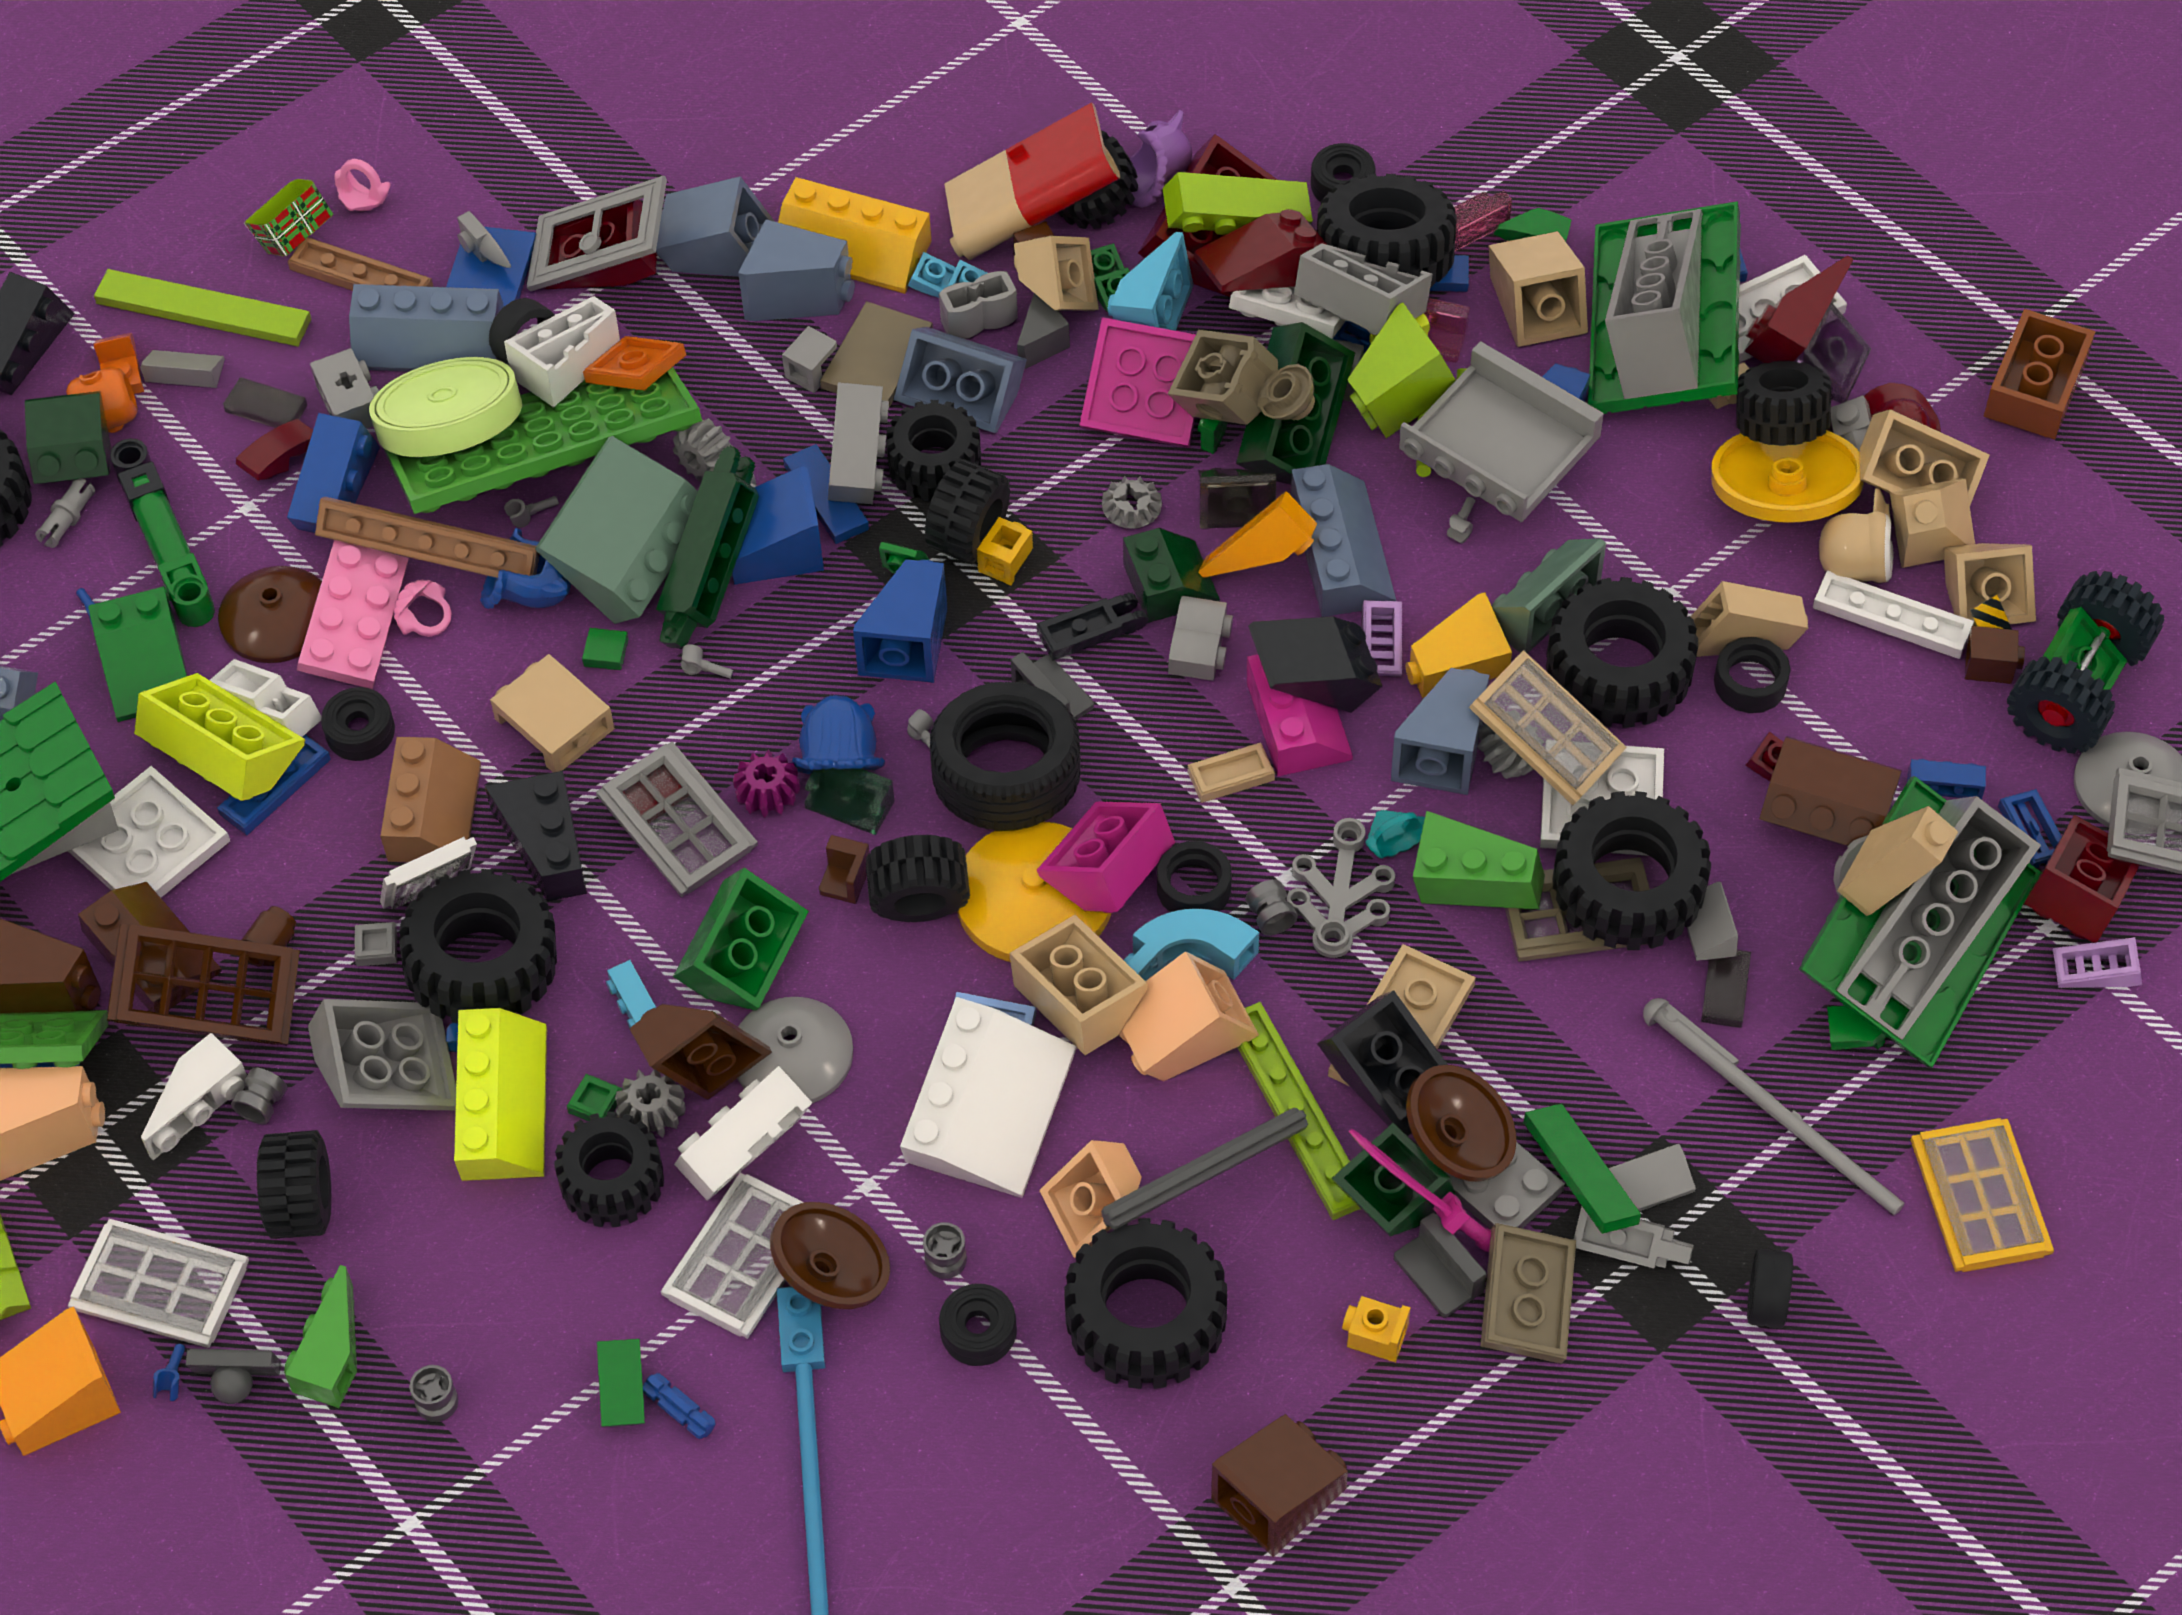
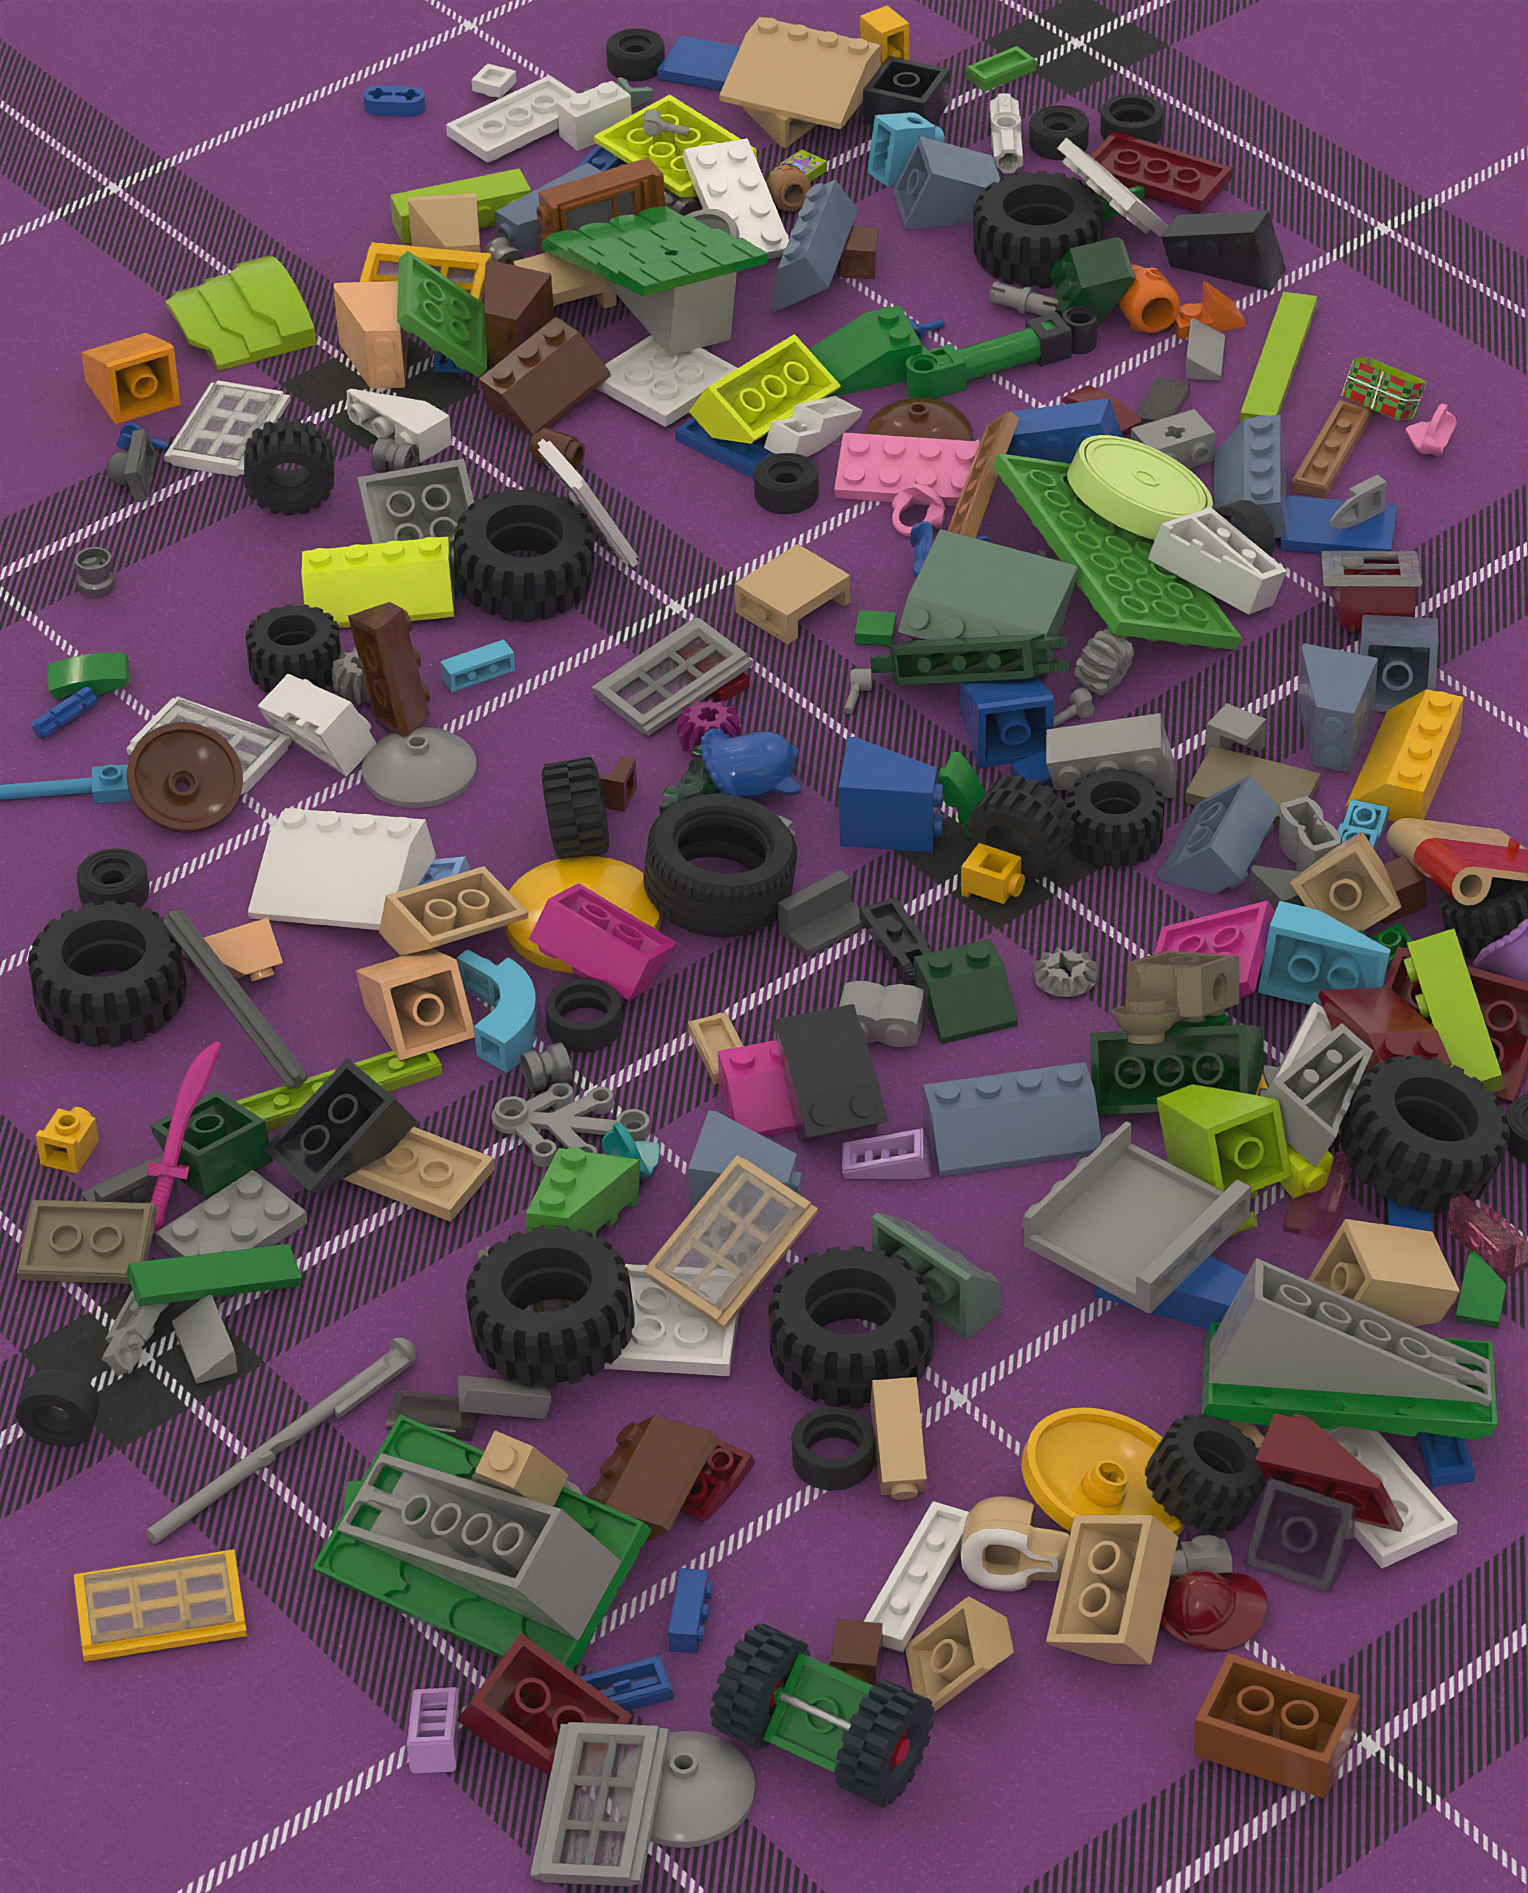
camera: 90 degrees right, 15 degrees down
reddish brown piece [107,923,300,1046] -> none
bright green slope [284,1265,357,1408] -> none
medium nougat slope [380,737,481,862] -> none
black wedge [485,771,587,901] -> none
orange tile [583,336,686,391] -> none
green slope [673,868,809,1011] -> none
flat silver wheel [923,1222,967,1279] -> none
clear smoke slope [1198,468,1276,529] -> none
light orange slope [1198,491,1317,578] -> none
yellow slope [1405,592,1512,698] -> none
reddish brown dish [1406,1065,1517,1182] -> none
tan slope [1890,478,1975,568] -> none
sticker [1970,595,2012,630] -> none

